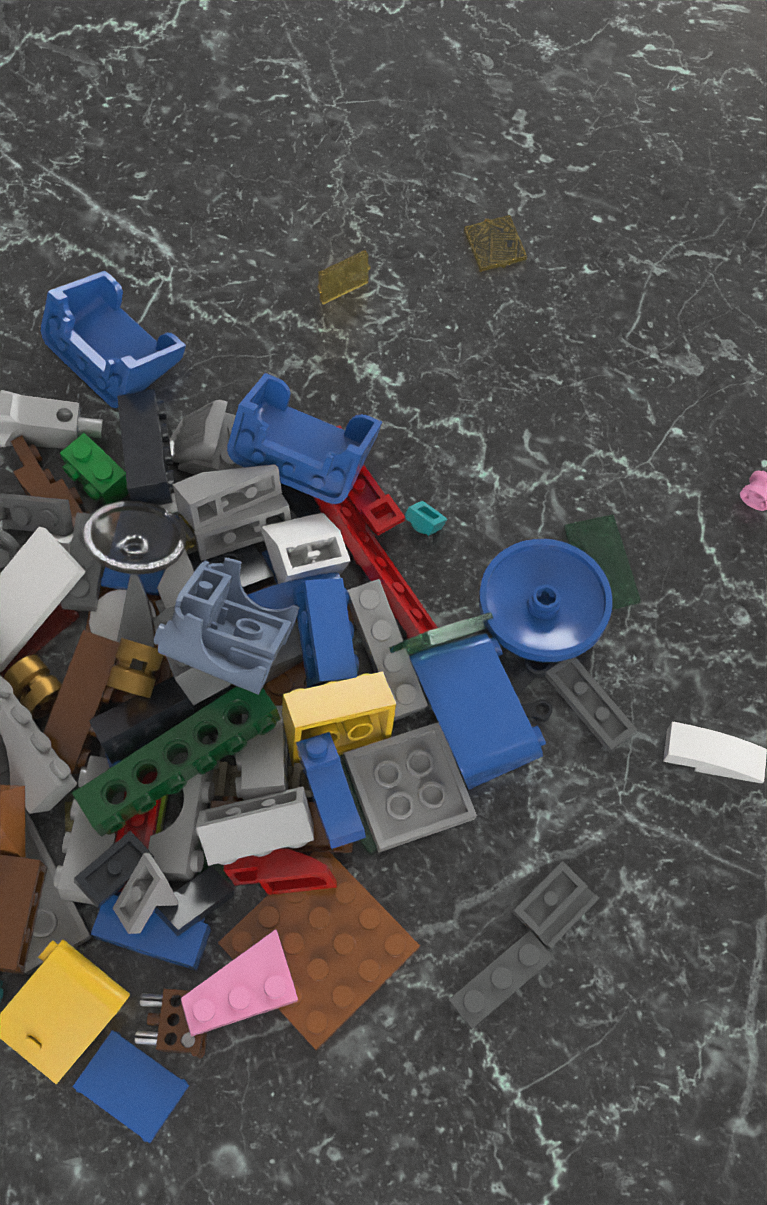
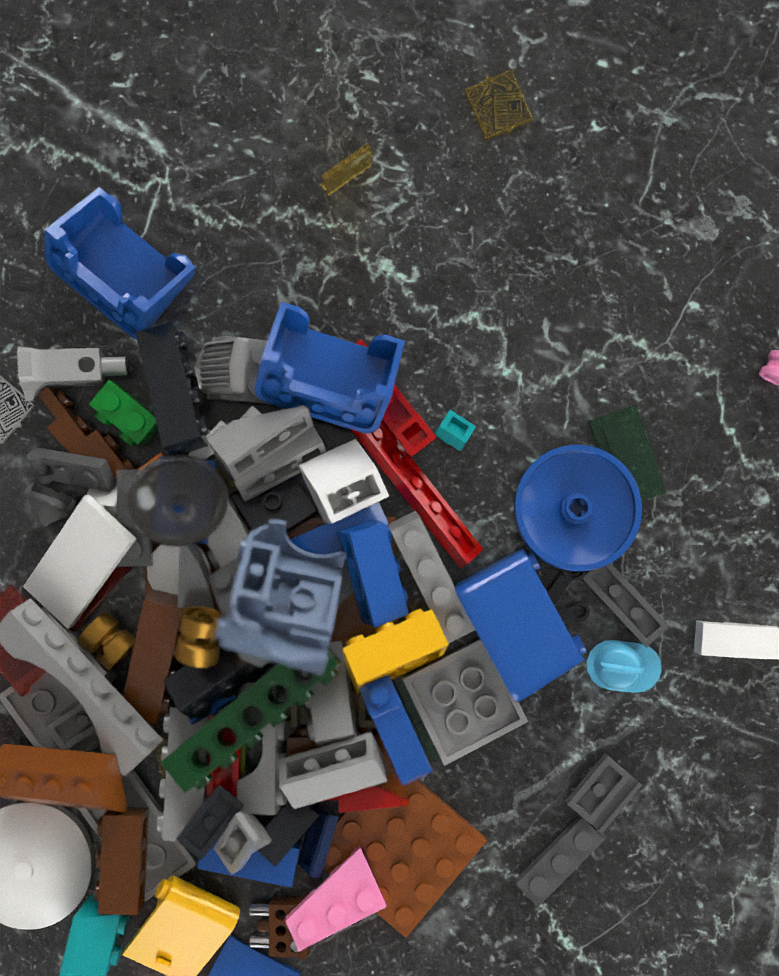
camera: 10 degrees left, 20 degrees up
clear green piece [389,612,493,655] -> none
none -> dark blue tile [297,803,339,878]
none -> medium azure piece [587,640,662,693]

